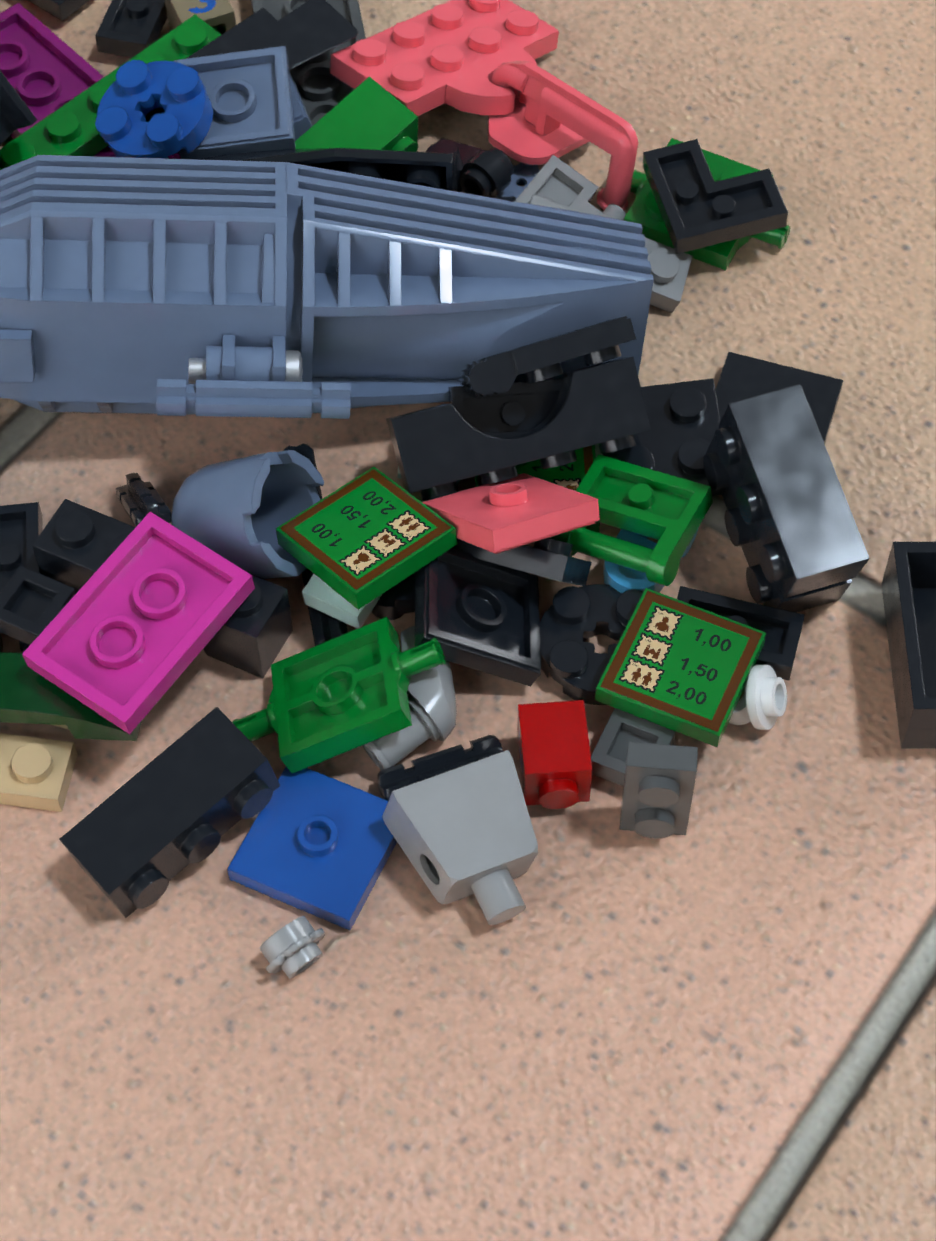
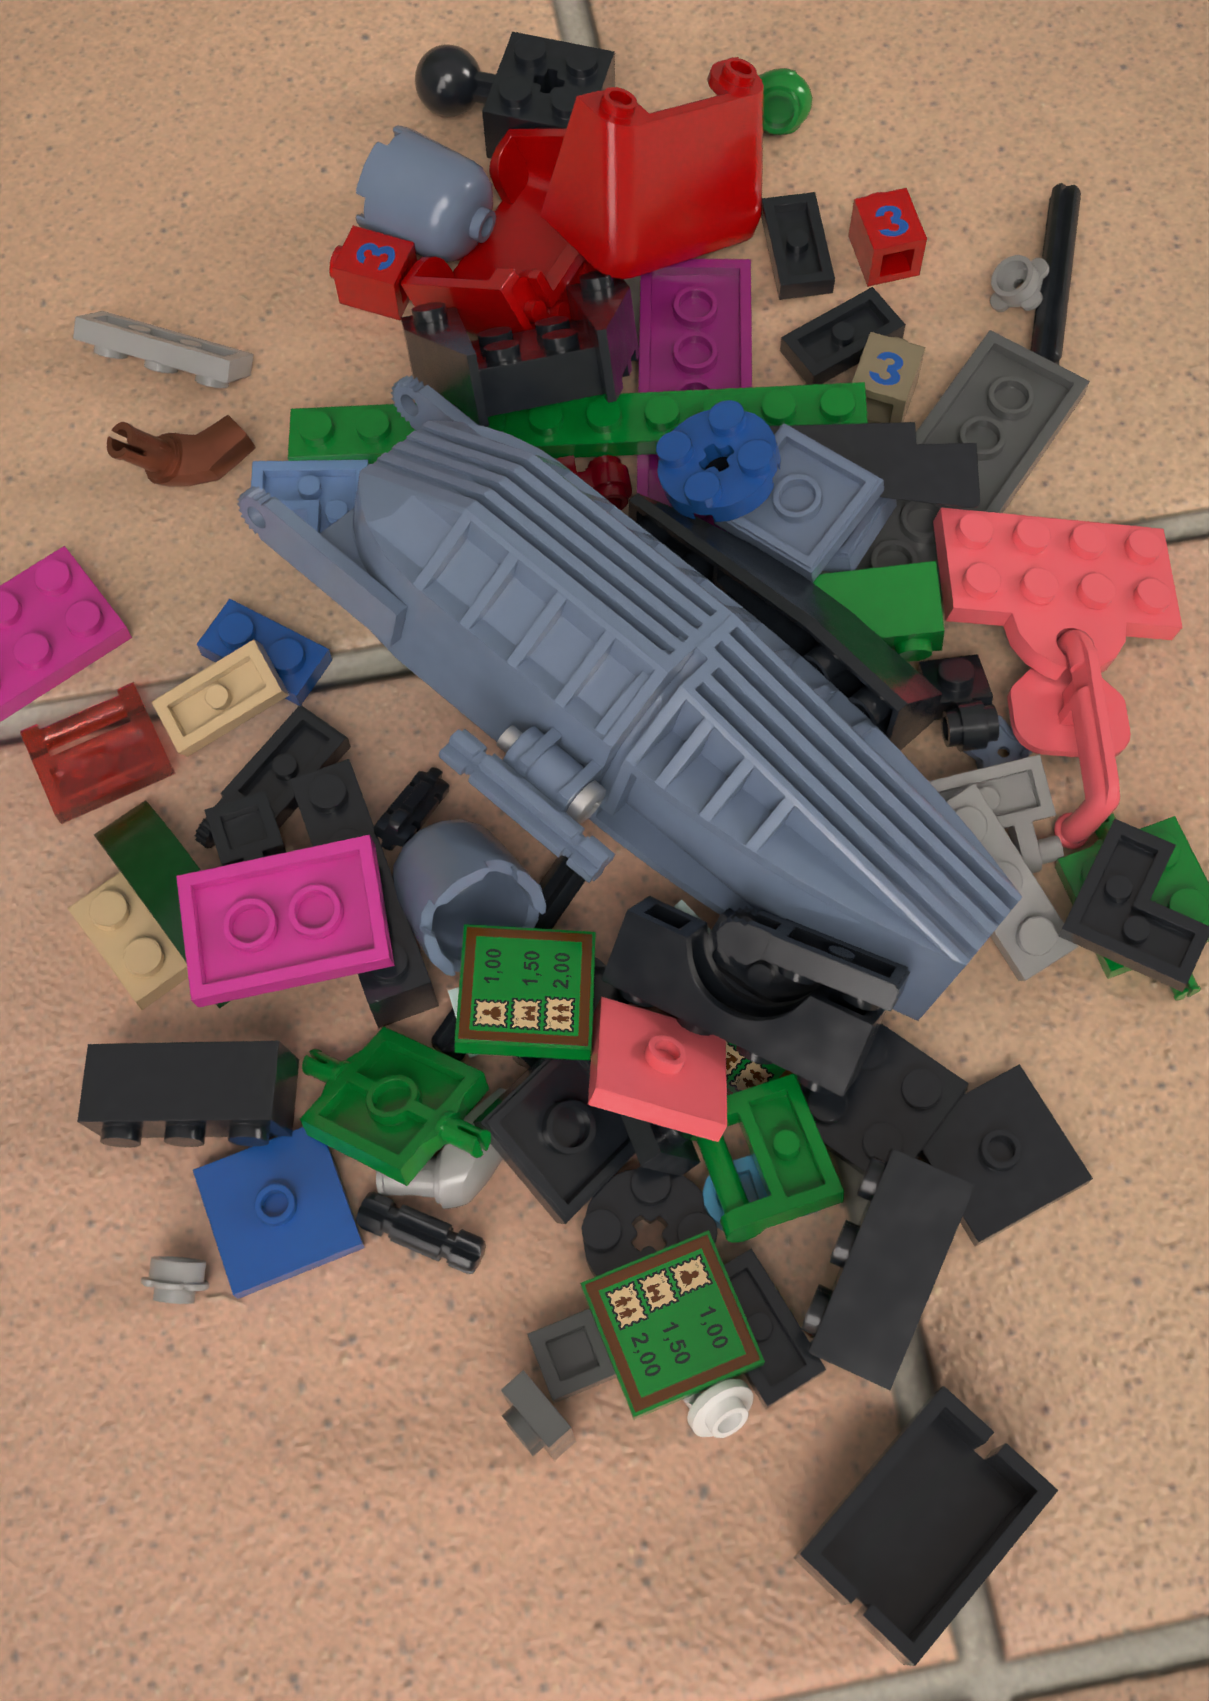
camera: 45 degrees right, 10 degrees up
light grey torso [382,750,538,925] -> none
red brick [517,700,592,809] -> none

